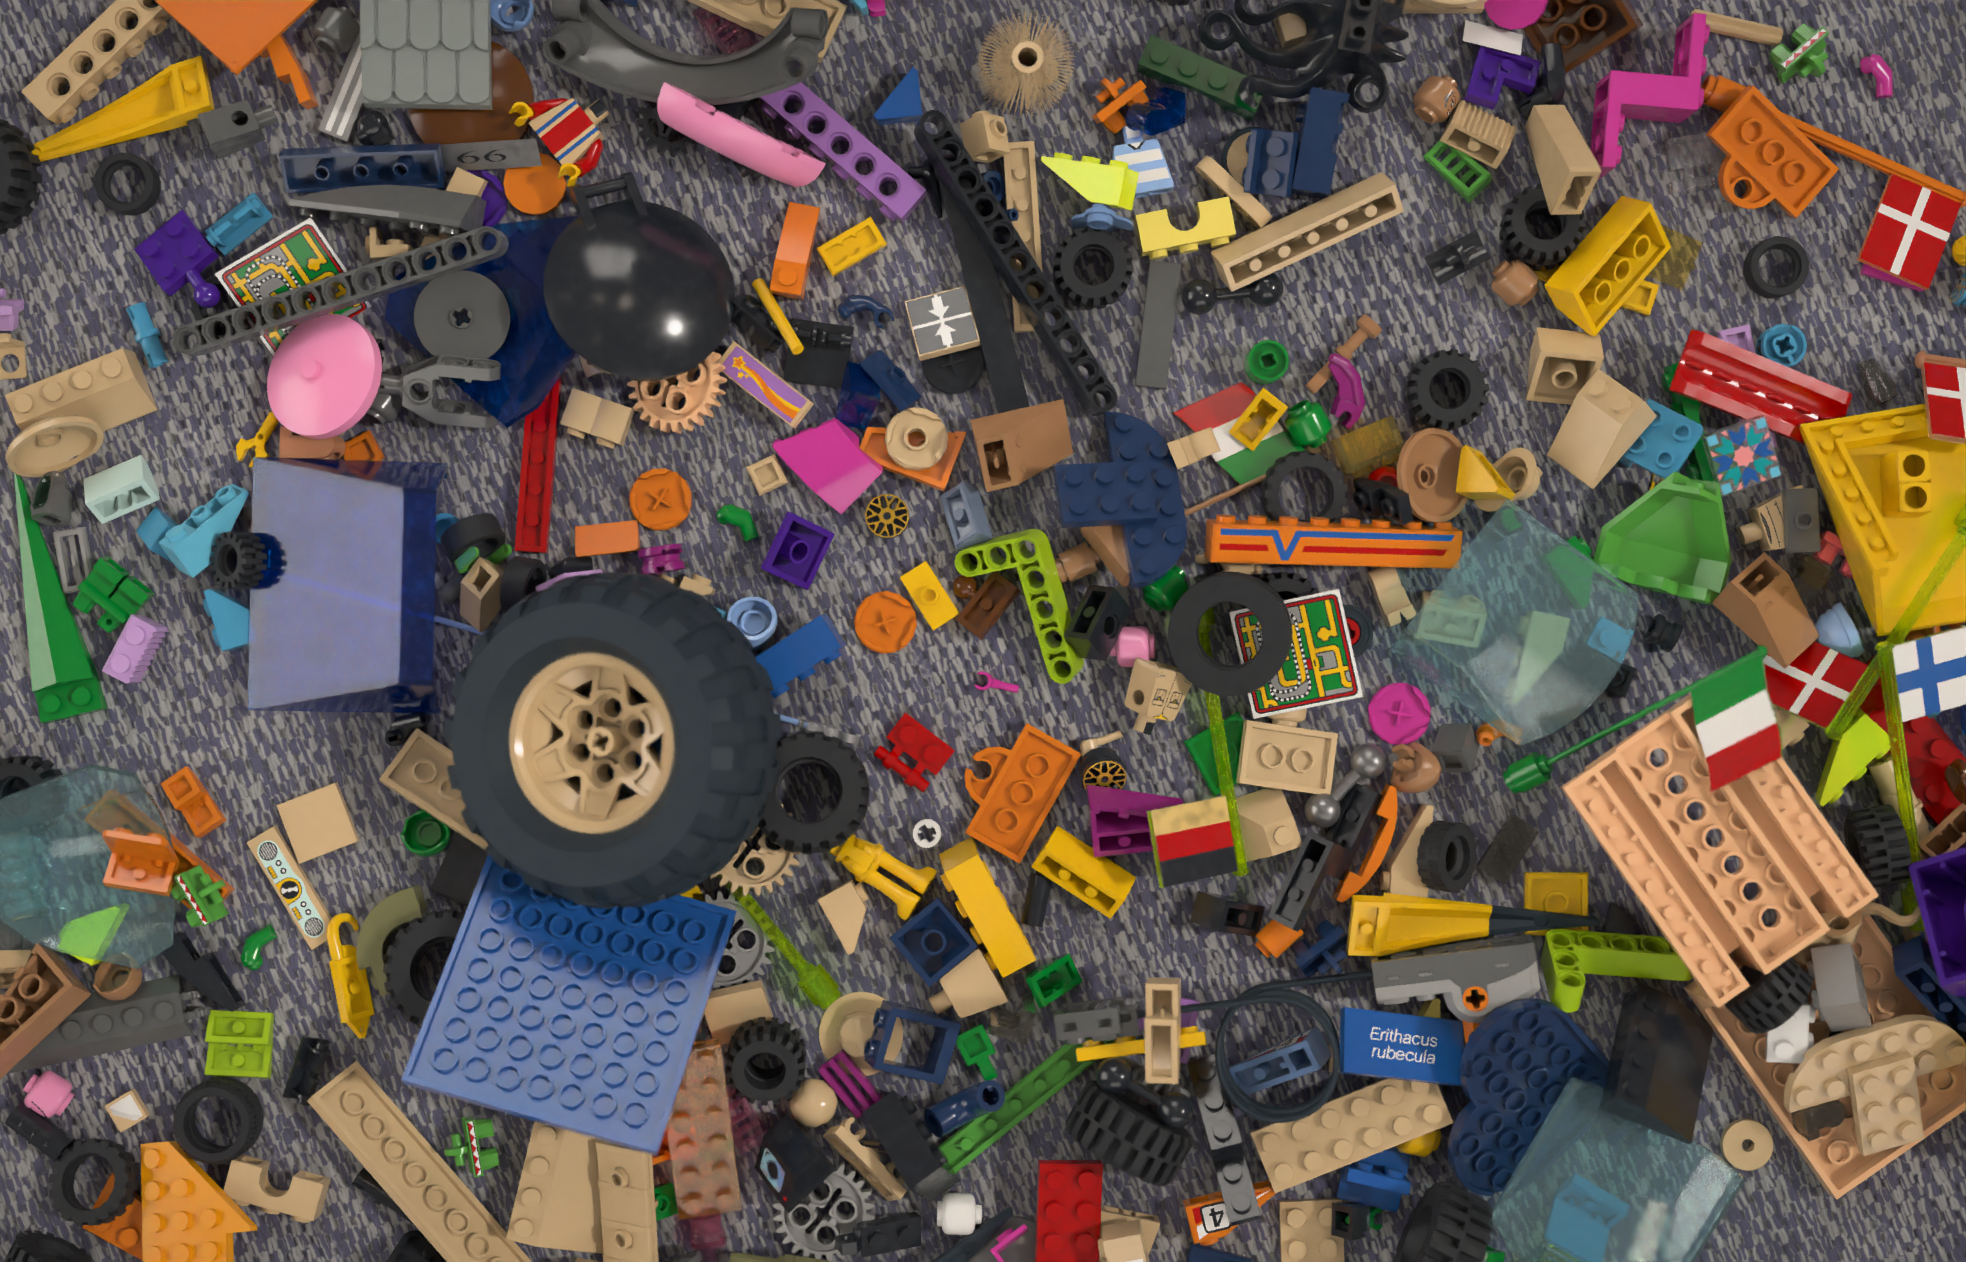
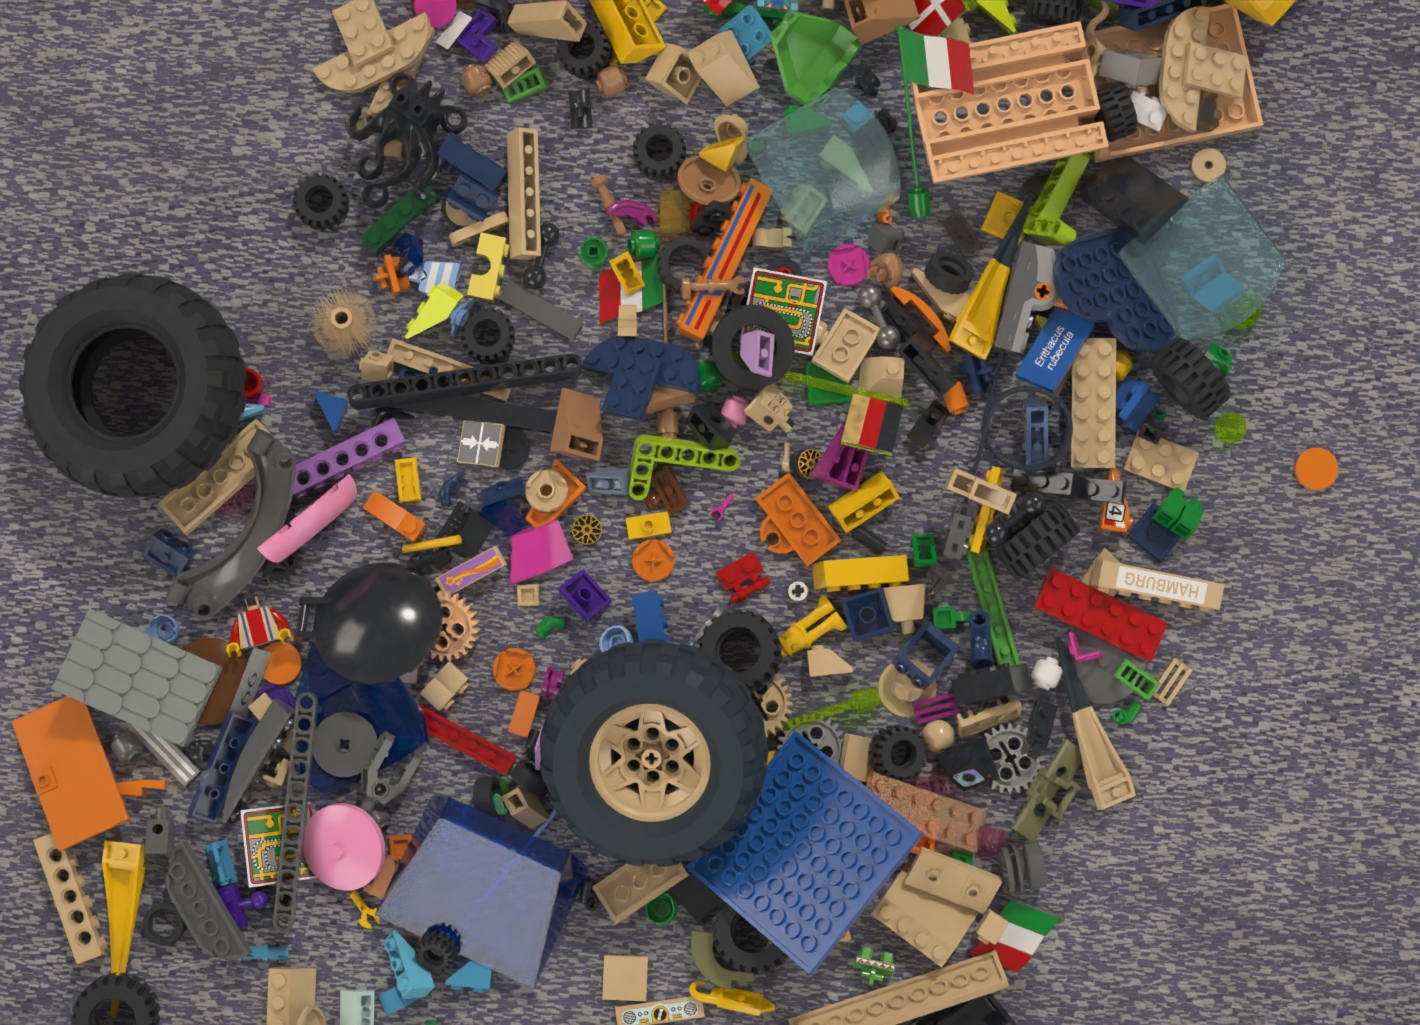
camera: 65 degrees left, 5 degrees down
none -> dark grey plate [166,840,253,960]
none -> medium nougat piece [681,276,745,299]
none -> lavender slope [740,330,774,377]

